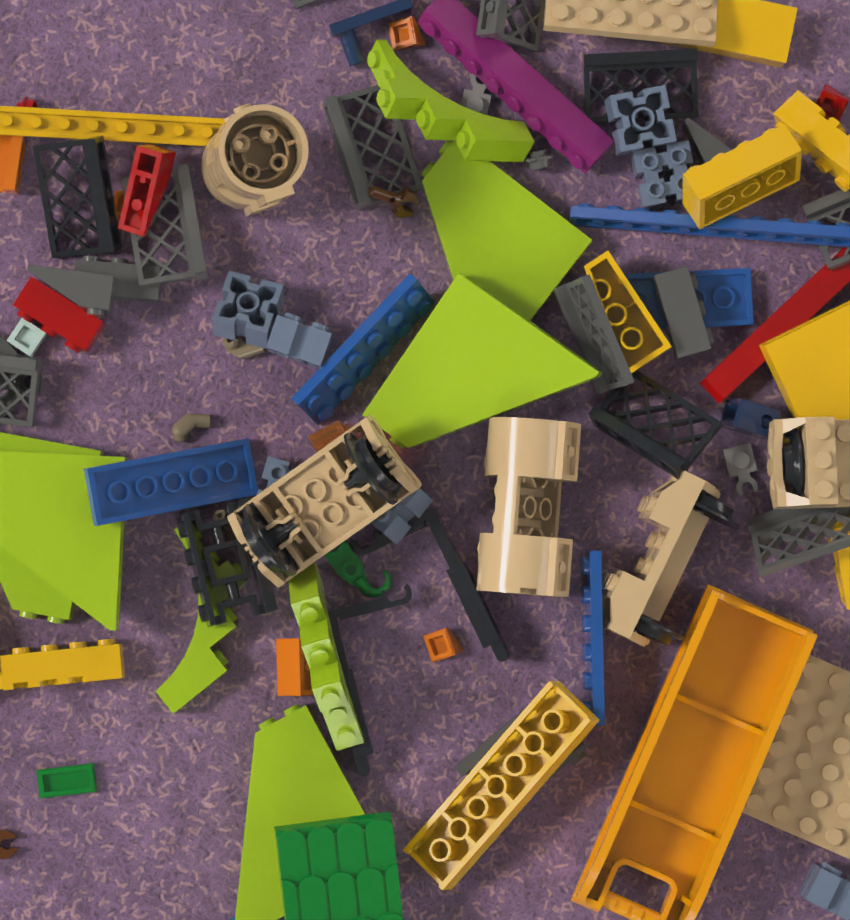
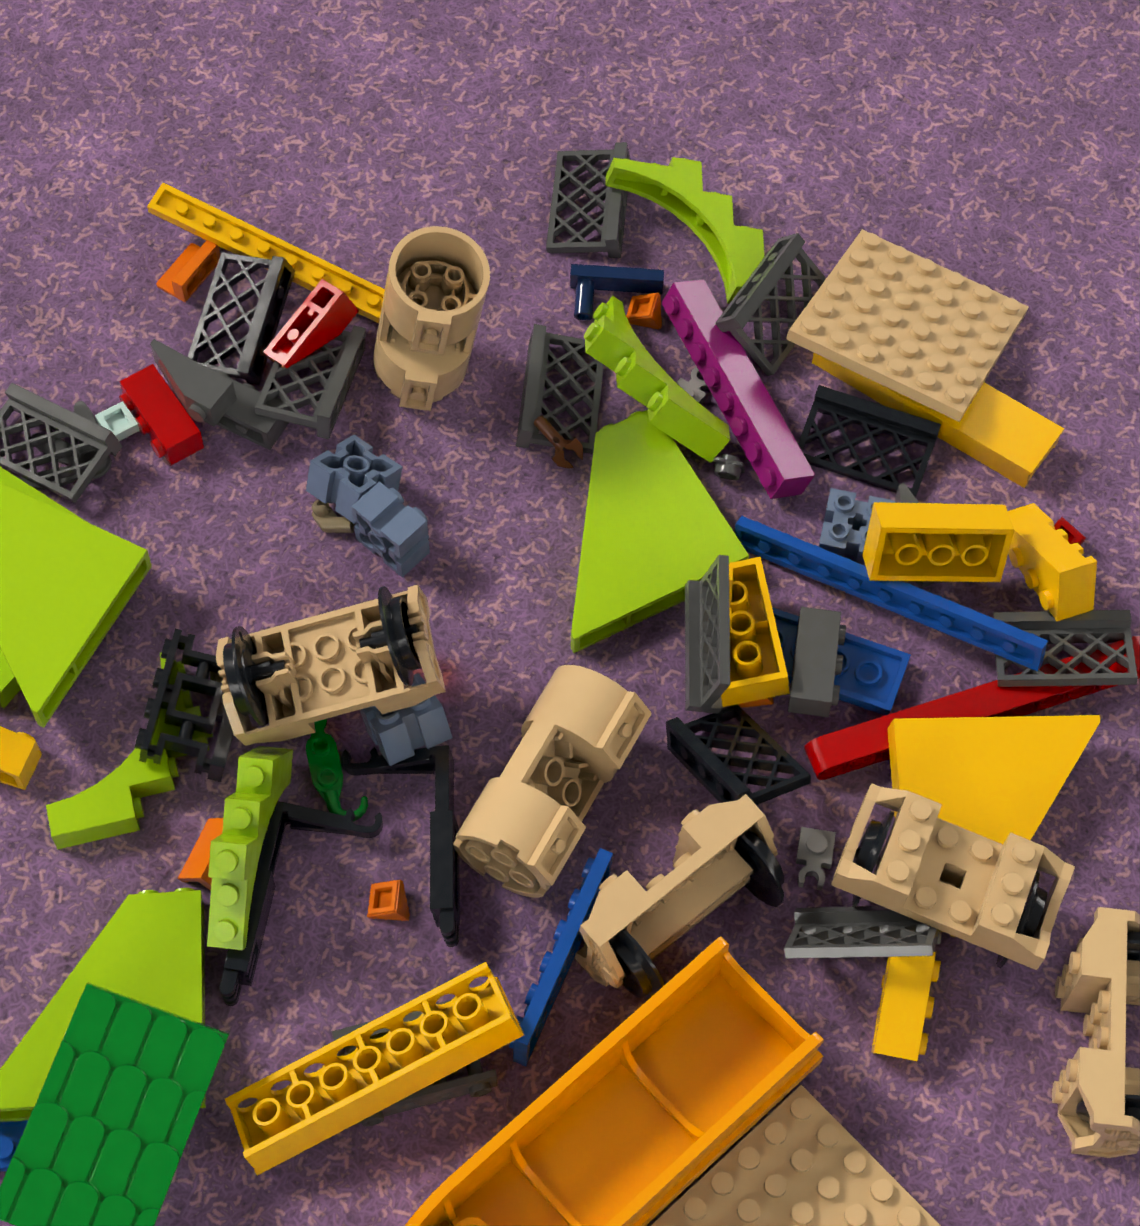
camera: 20 degrees right, 25 degrees down
blue plate [84,438,258,526] -> none
dark tan arm [172,413,211,442] -> none
blue plate [291,274,436,426] -> none
lime slope [362,273,603,449] -> none
sand blue brick [604,85,677,156] -> none
dark blue torso [720,398,786,439] -> none

